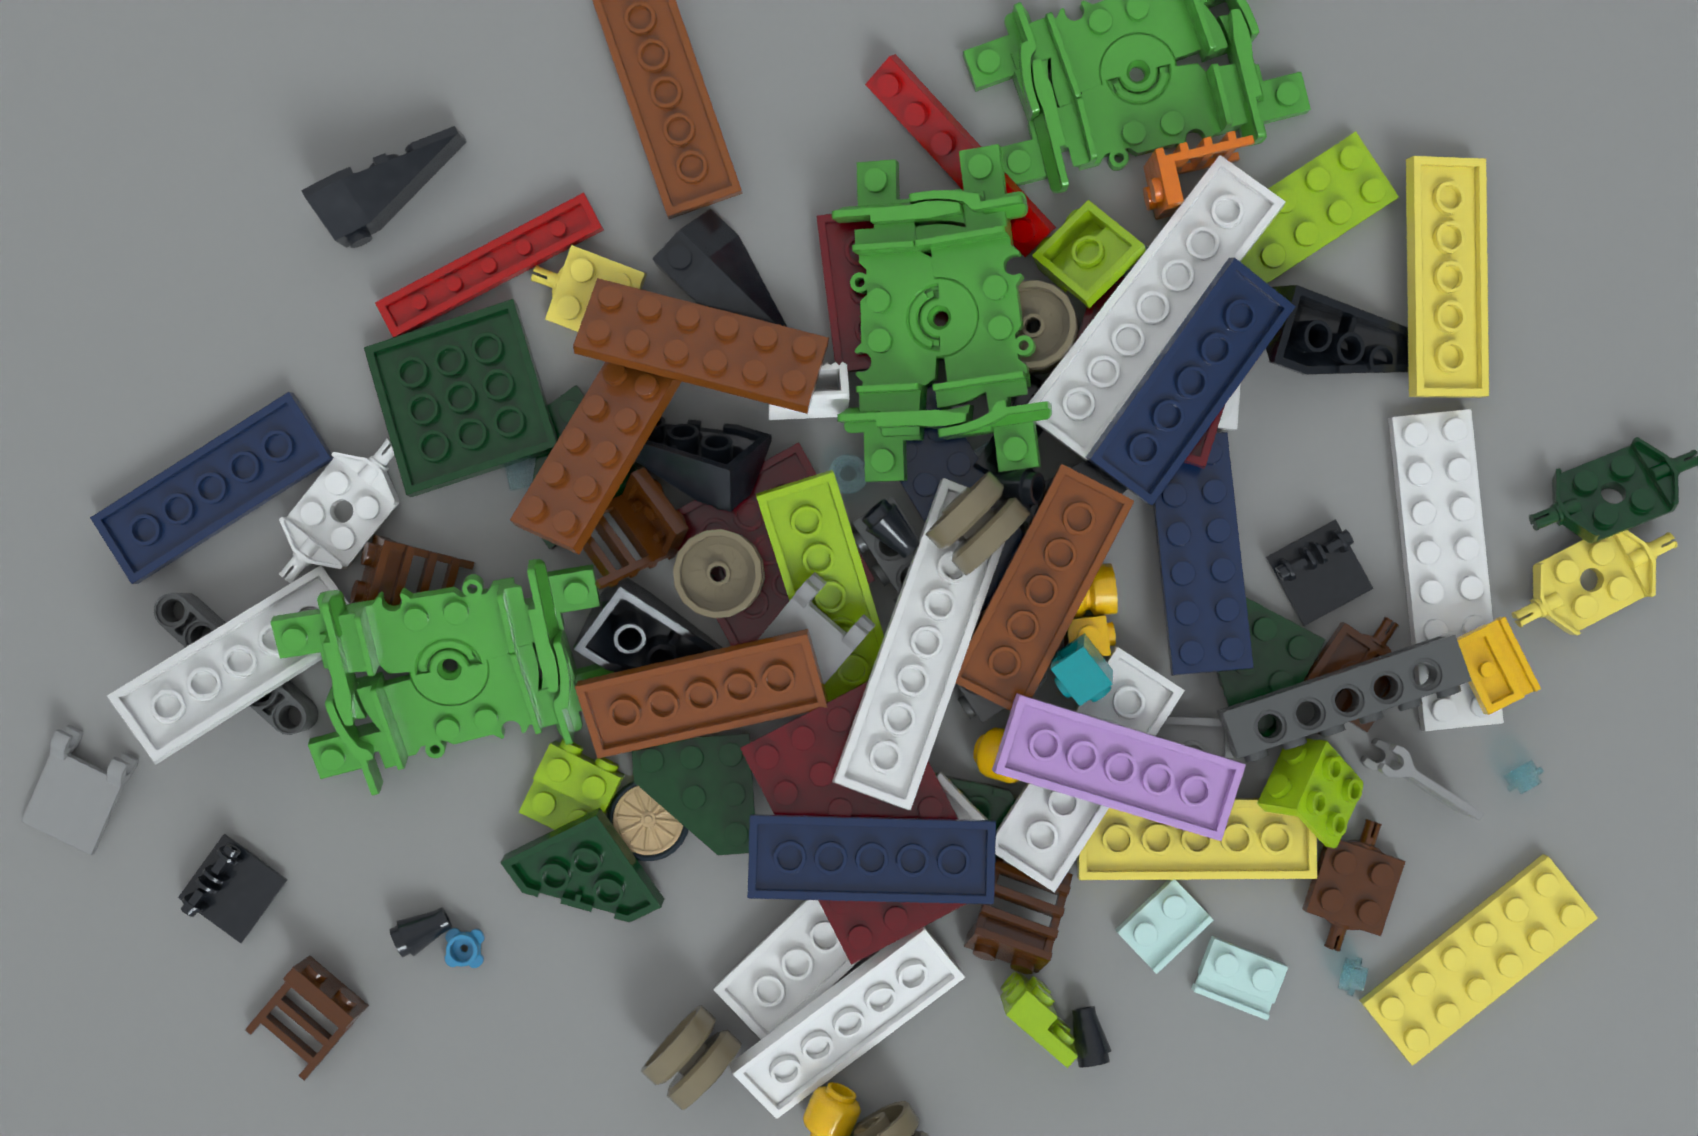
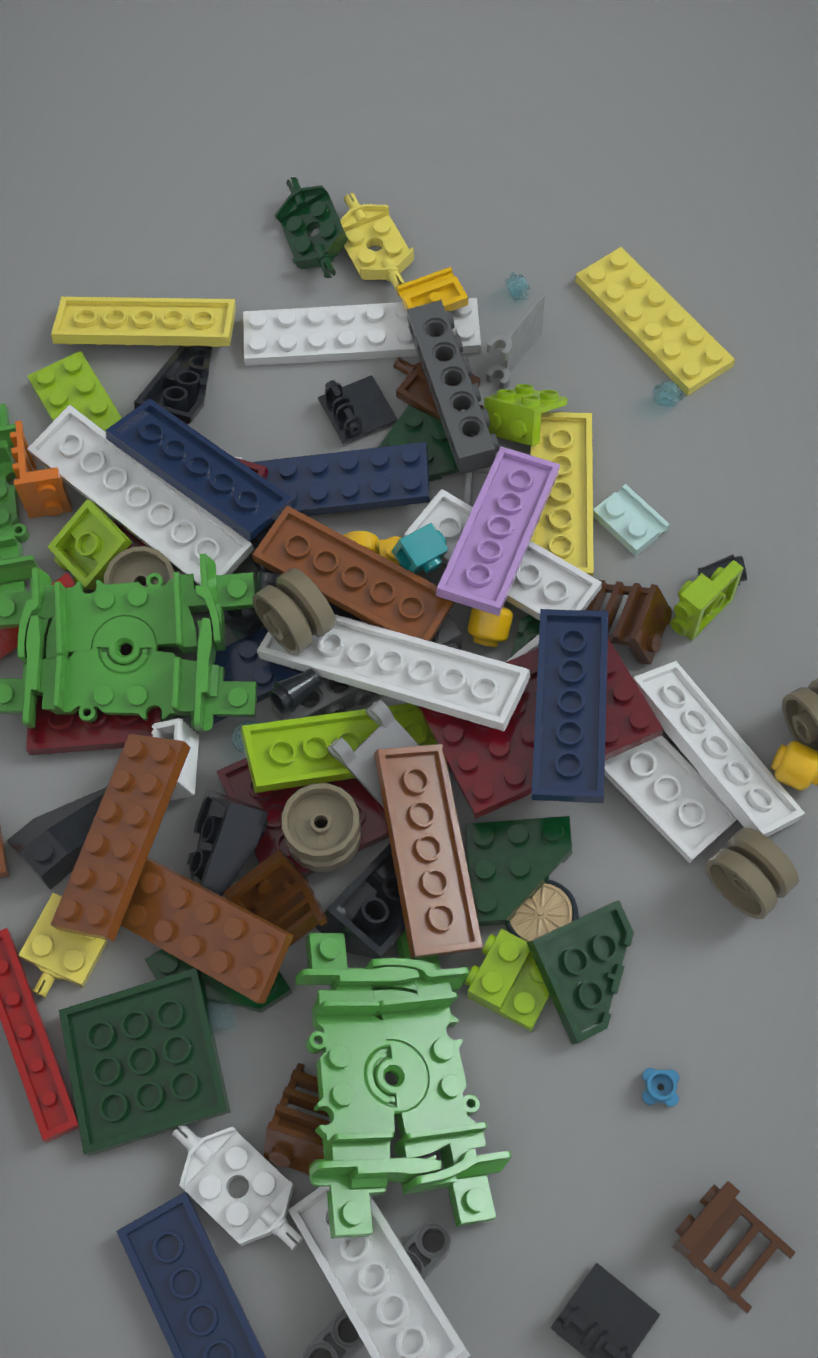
camera: 80 degrees left, 25 degrees down
black cone [389,907,452,957] -> none
light aqua plate [1191,936,1288,1021] -> none
reddish brown plate [1302,819,1406,952] -> none

